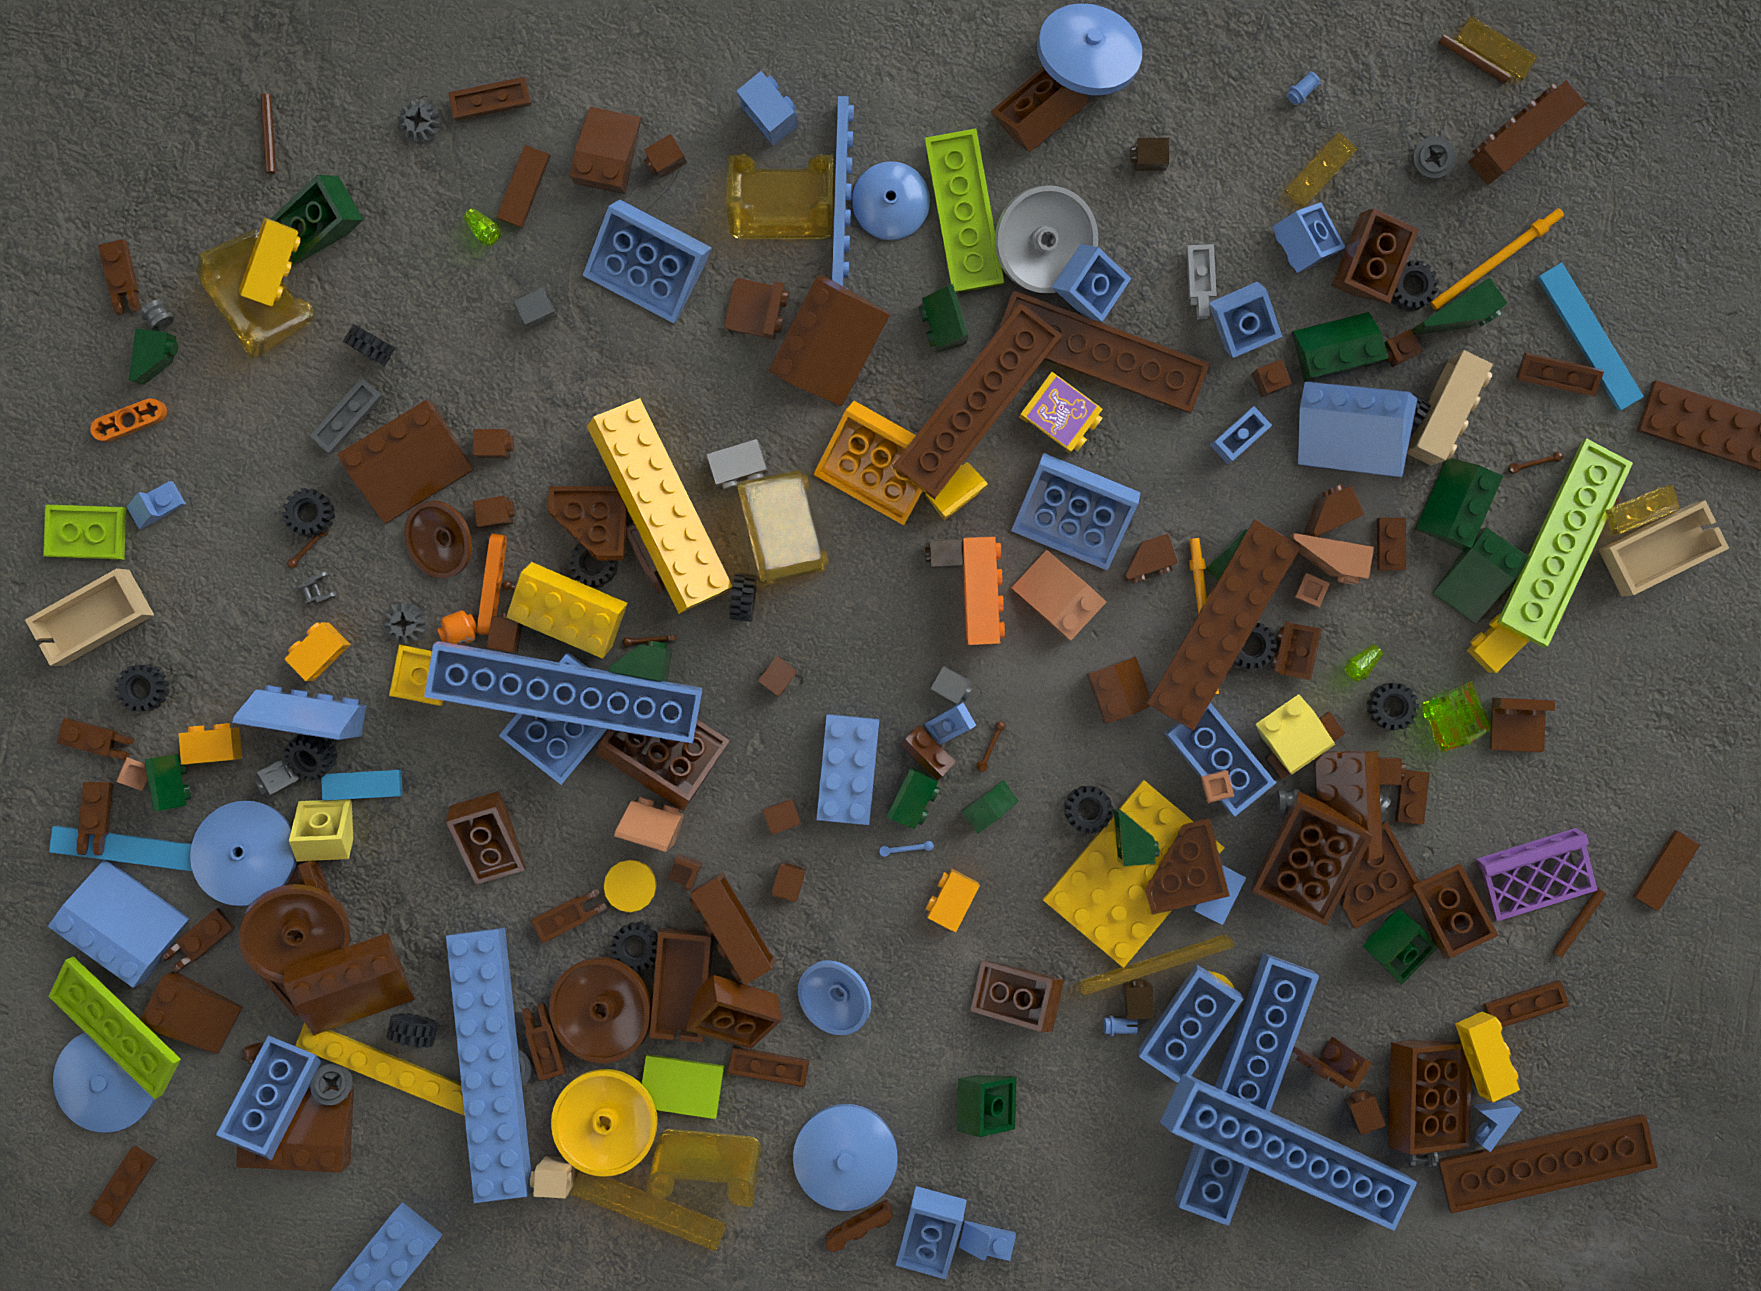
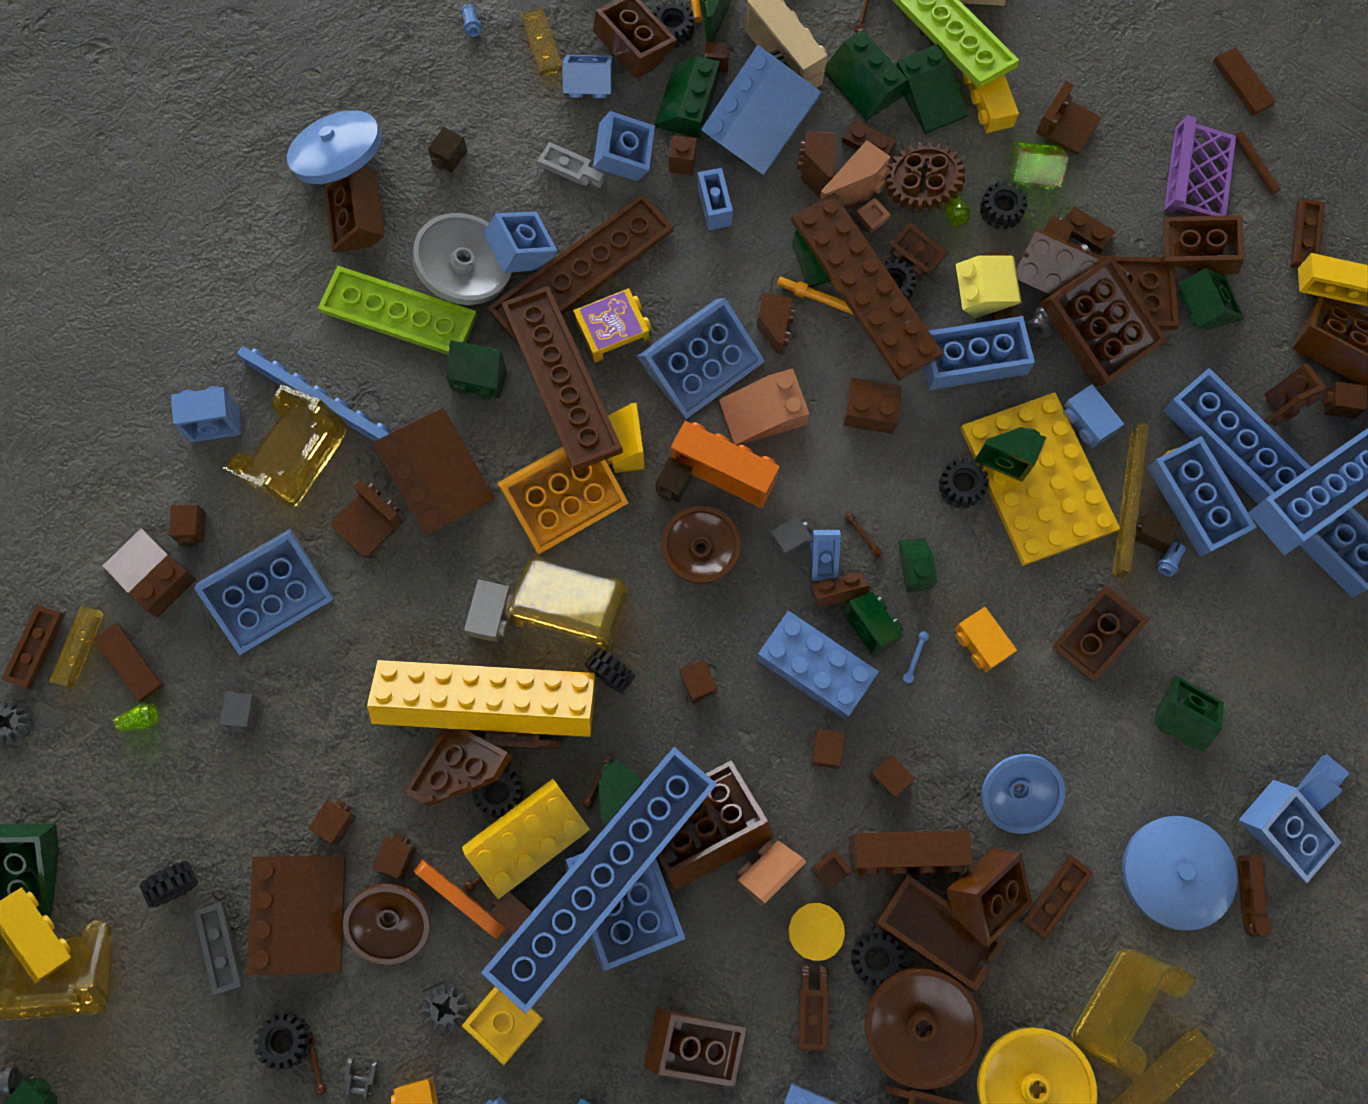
camera: 65 degrees left, 15 degrees down
orange head [437,610,478,646] -> none
lime tile [642,1054,724,1119] -> none
medium blue dish [852,162,930,241] -> none
reddish brown plate [1145,818,1230,915] -> none
nougat tile [1200,770,1234,803] -> none
none -> clear yellow tile [49,606,104,689]
none -> reddish brown dish [662,506,741,584]
none -> reddish brown gear [885,142,965,213]

